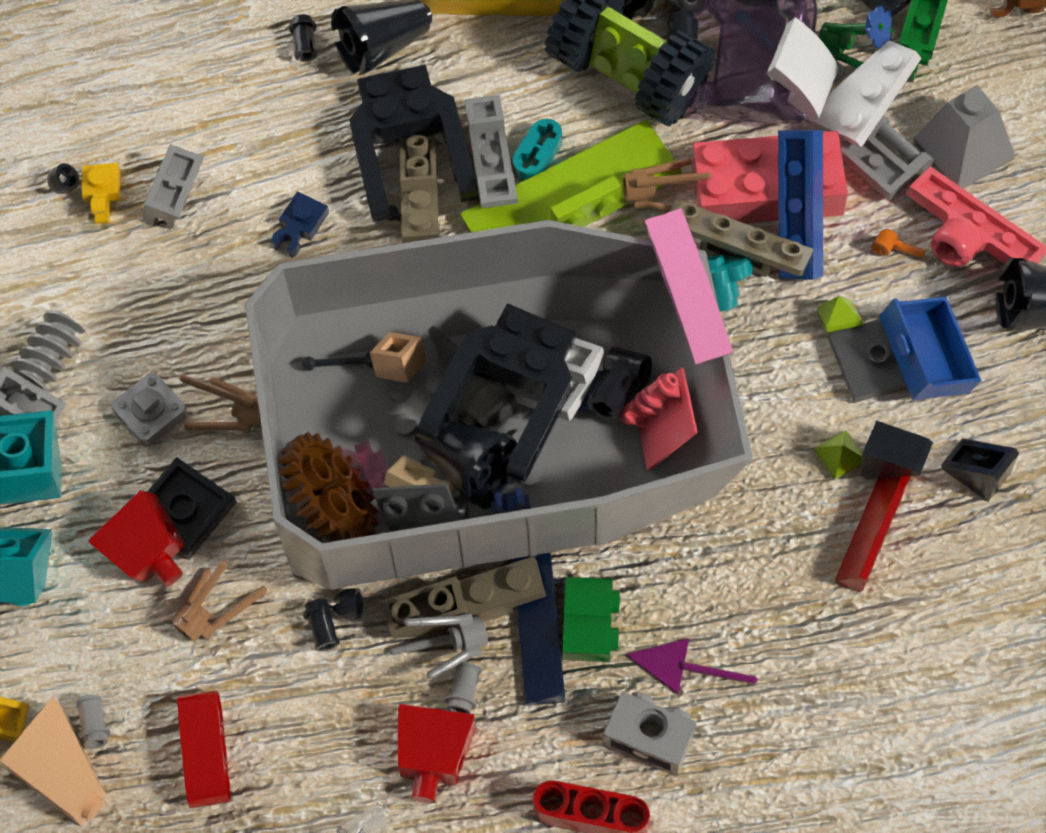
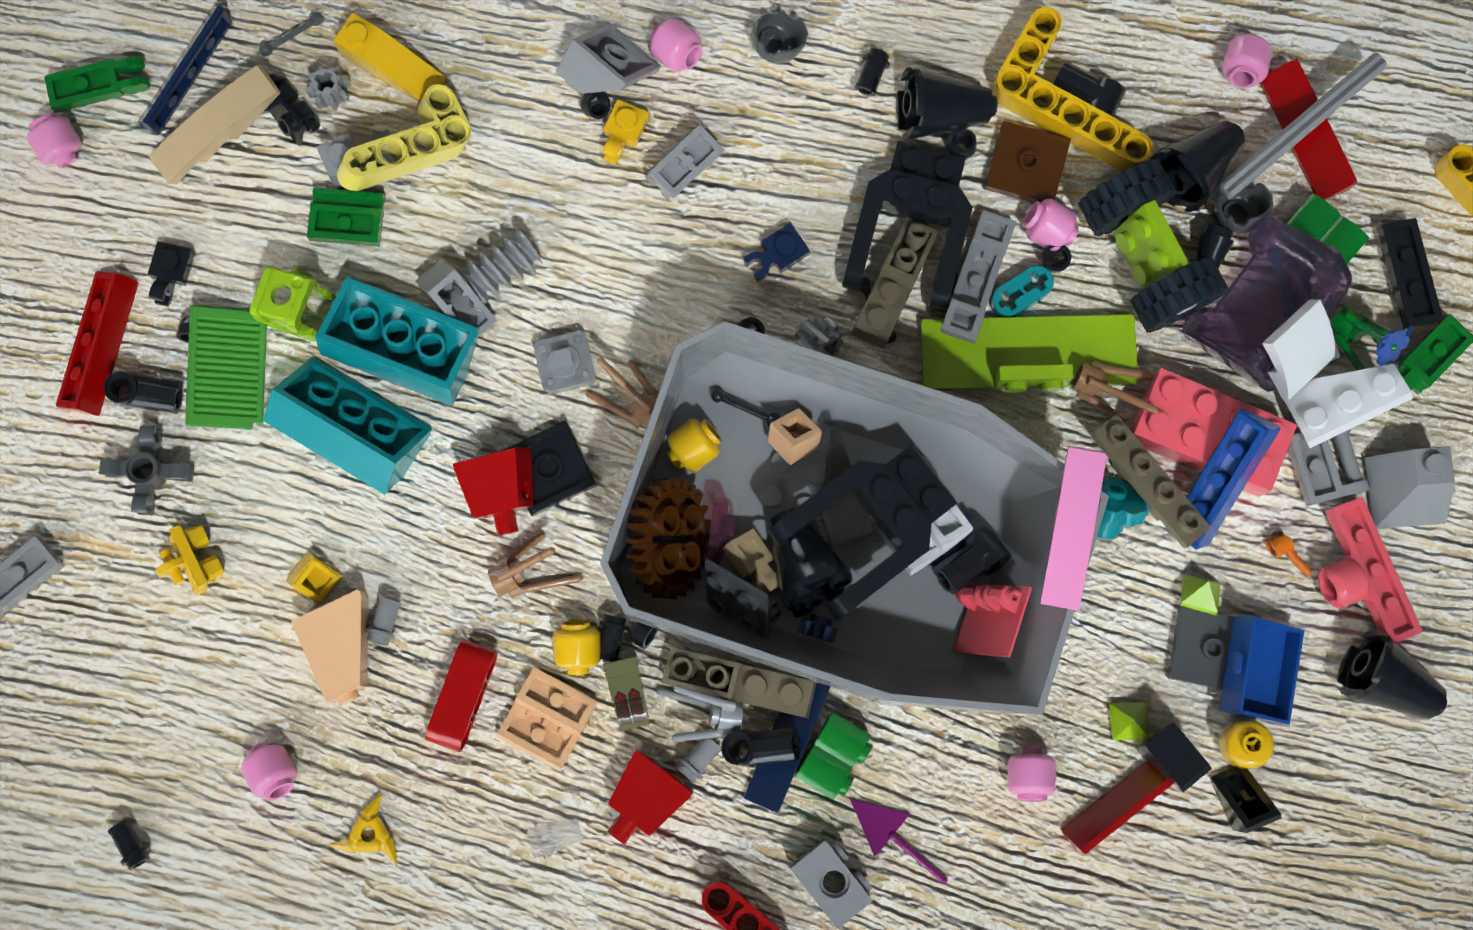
camera: 25 degrees right, 15 degrees up
none -> light nougat slope [496,667,598,772]
none -> yellow head [552,619,601,675]
none -> light grey slope [556,23,661,94]
none -> olive leg [603,657,650,731]
none -> bright pink head [650,19,702,72]
none -> yellow head [667,418,722,472]
none -> black piece [721,727,802,768]
none -> dark grey hair [751,11,808,63]
none -> black hinge [948,129,977,160]
none -> reddish brown plate [984,121,1071,203]
none -> bright pink head [1007,747,1056,802]
none -> bright pink head [1023,199,1079,251]
none -> black hinge [1041,245,1071,273]
none -> yellow head [1219,720,1274,769]

